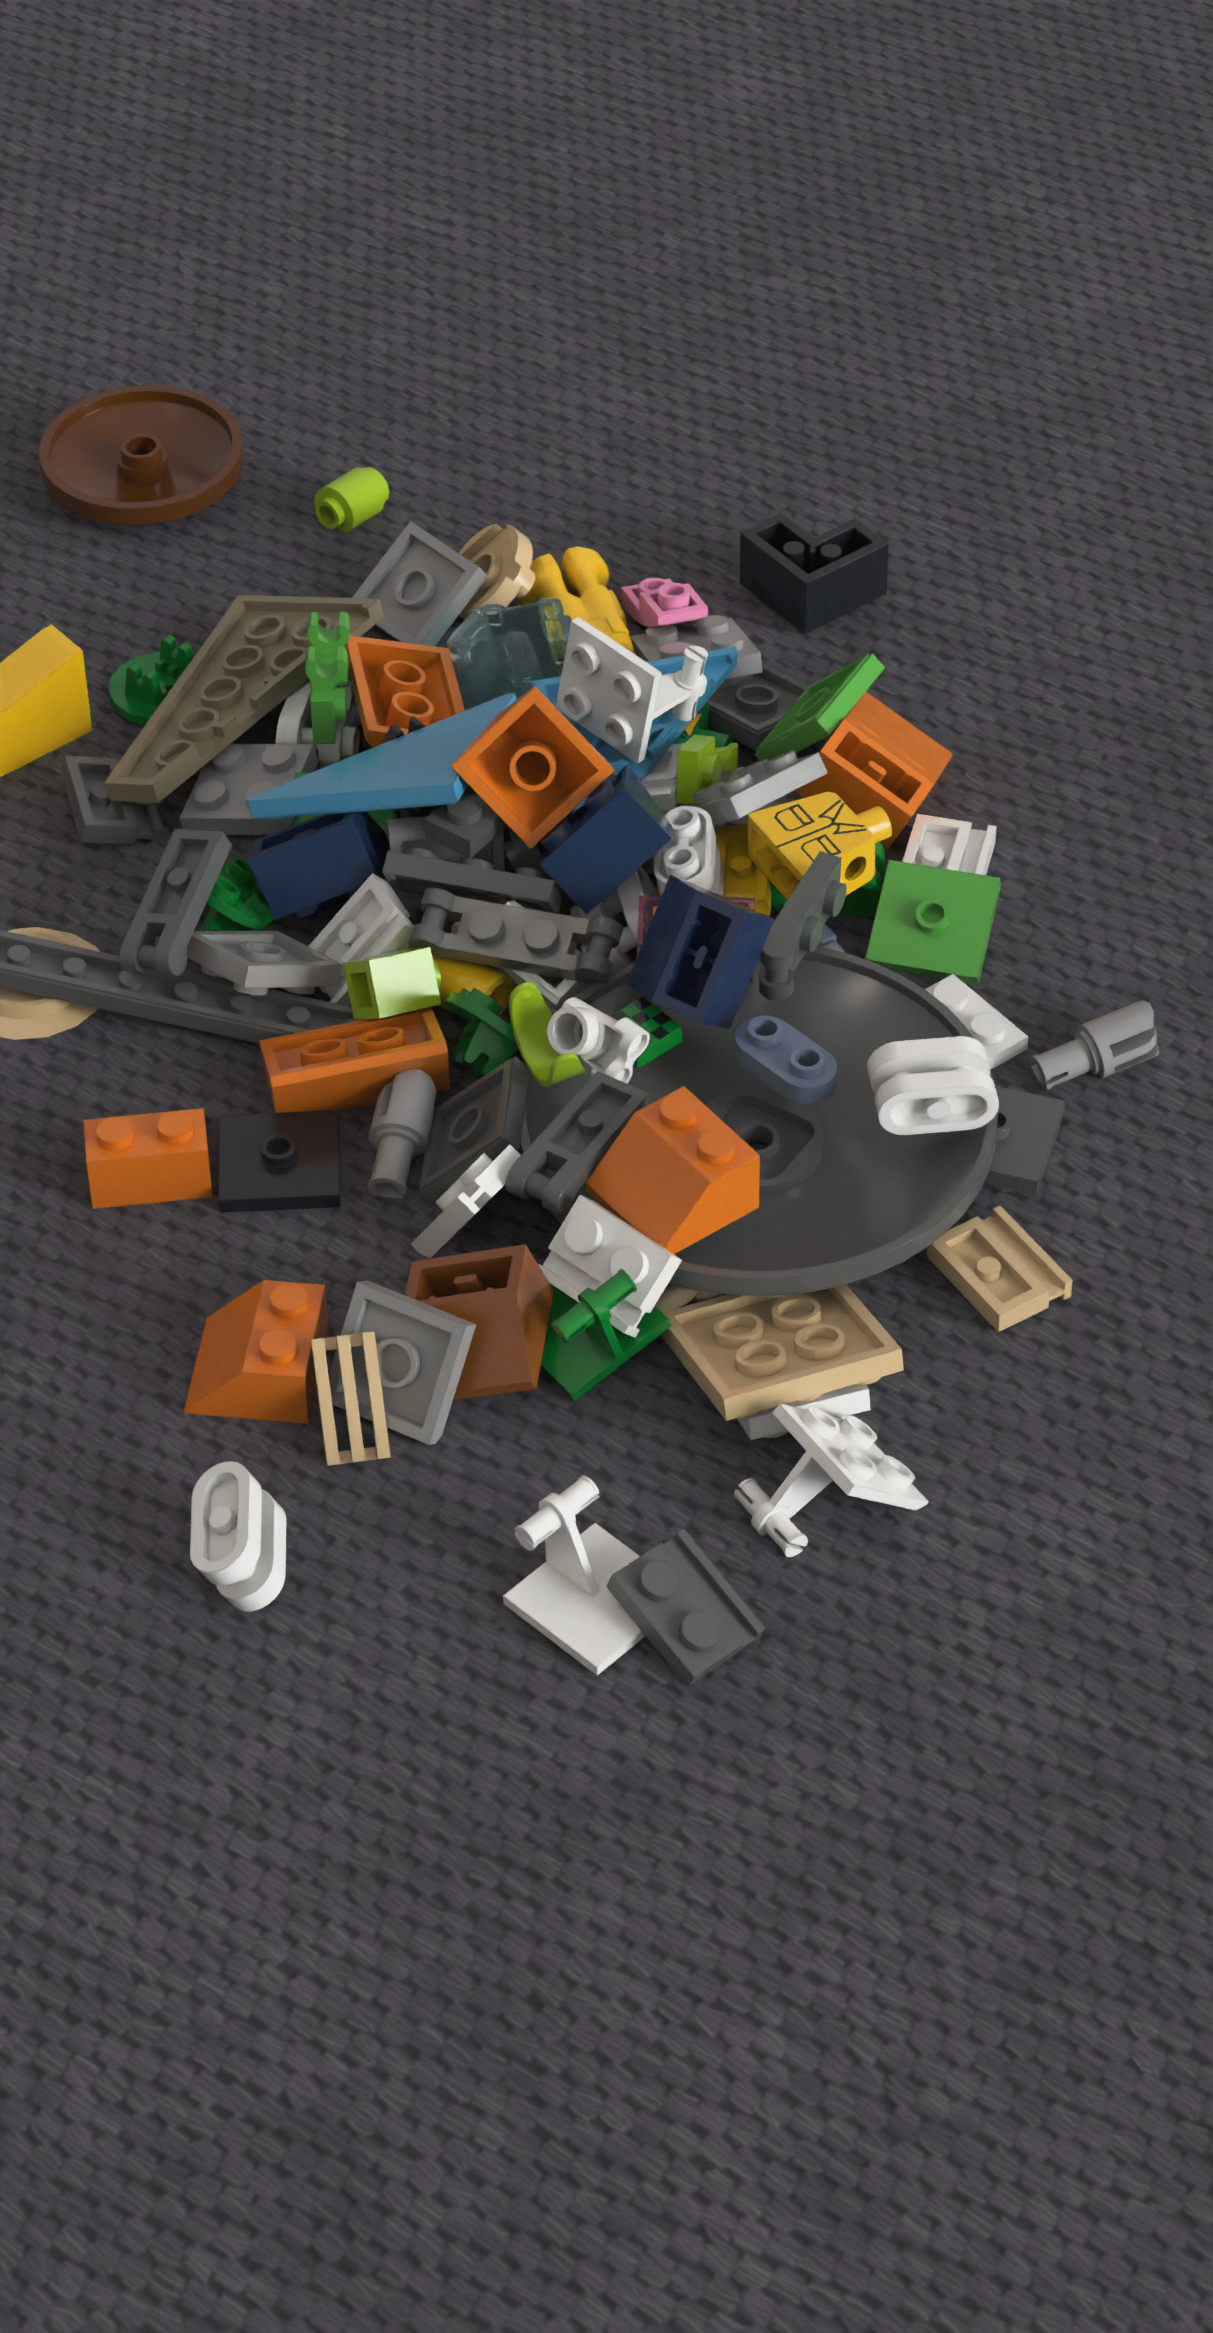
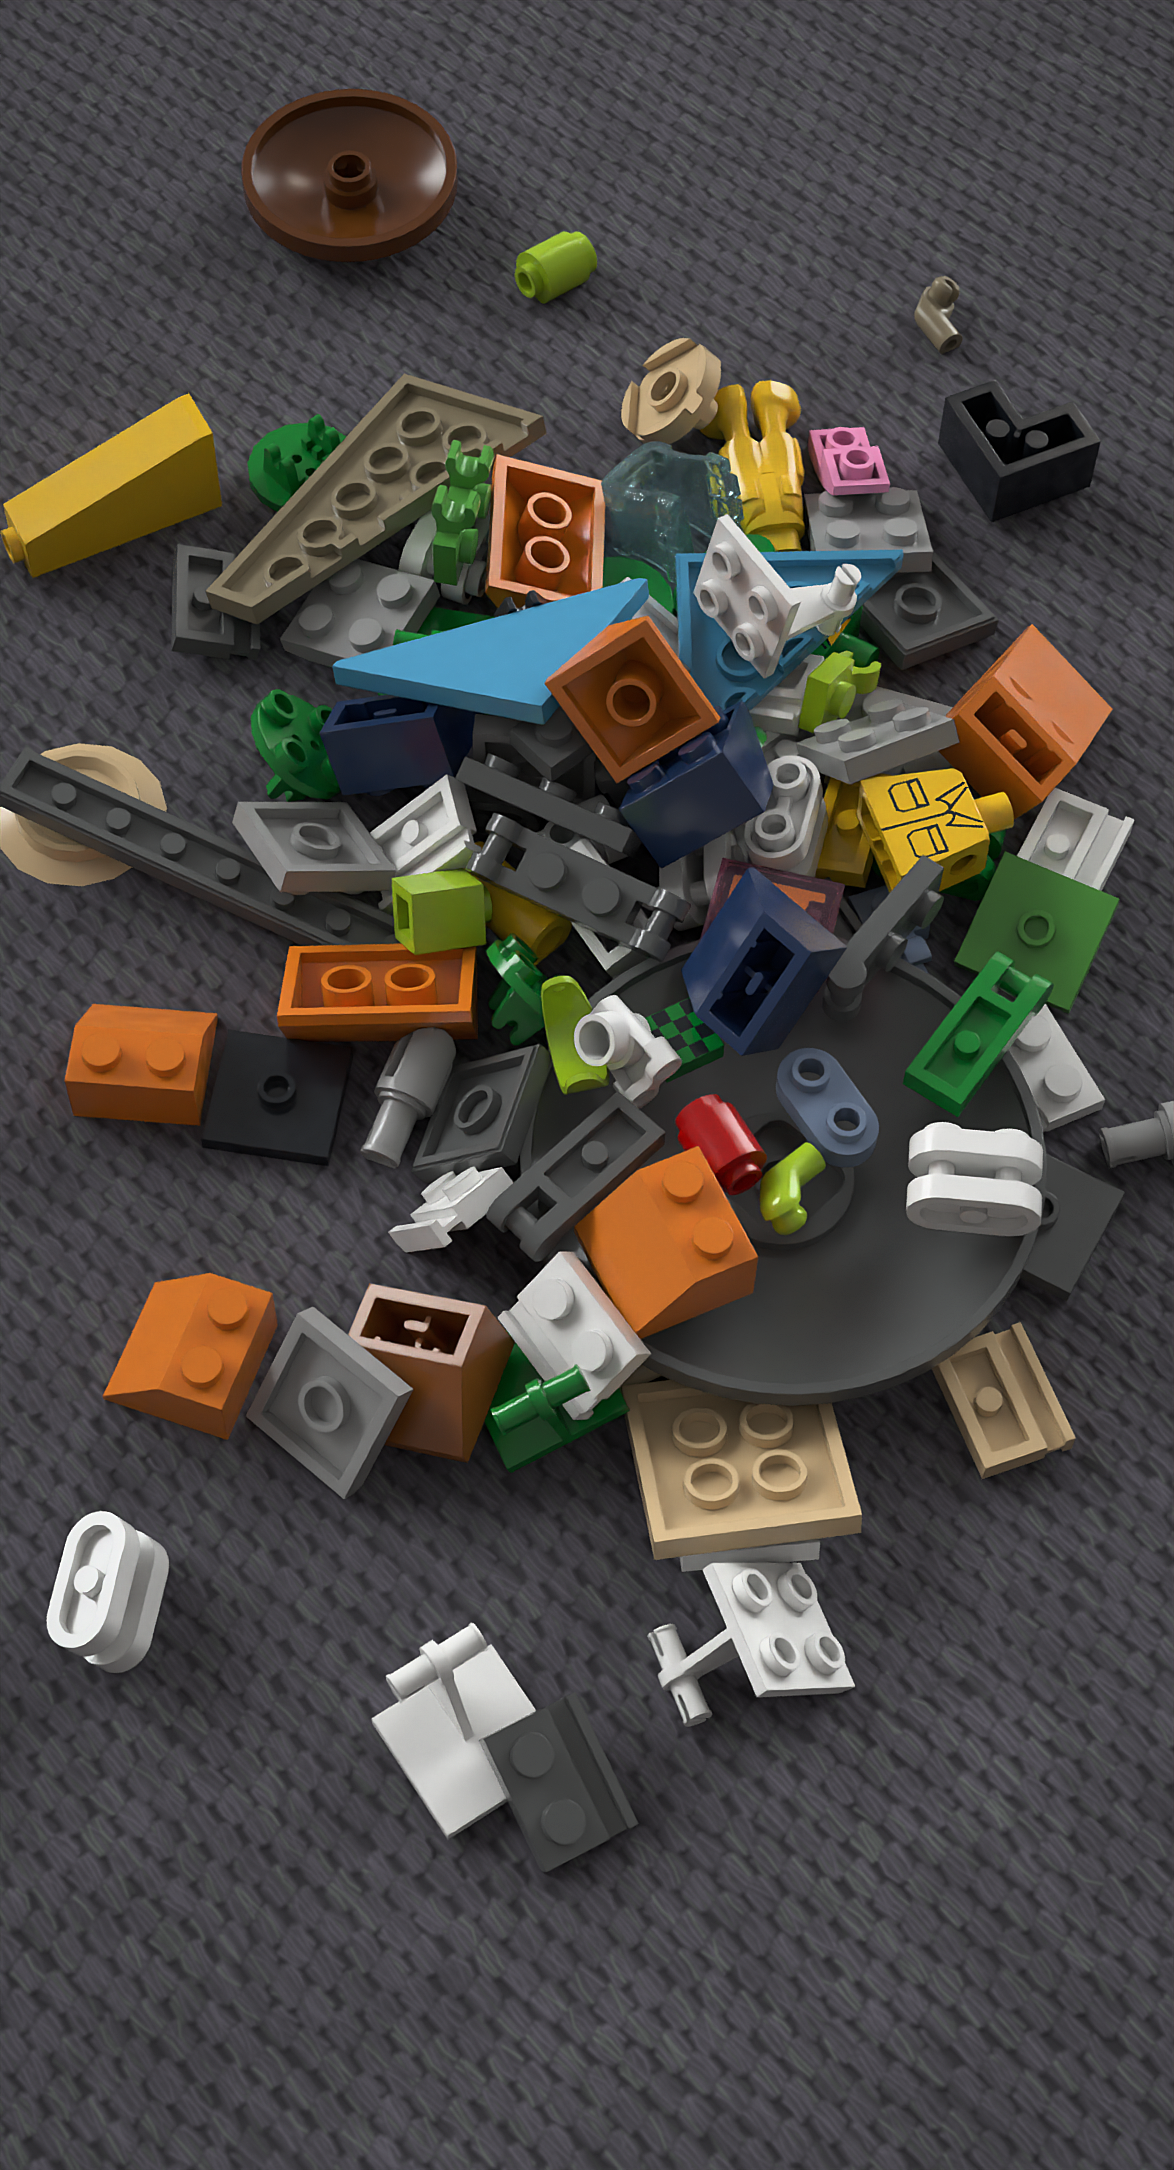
camera: 10 degrees right, 15 degrees up
dark grey plate [120,829,232,975] -> none
tan tile [310,1331,391,1466] -> none
light grey plate [352,521,488,646] -> none
bright green plate [754,654,885,761] -> none
none -> red brick [675,1094,767,1195]
none -> lime arm [759,1142,826,1235]
none -> green plate [902,951,1054,1117]
none -> dark tan arm [914,276,963,354]

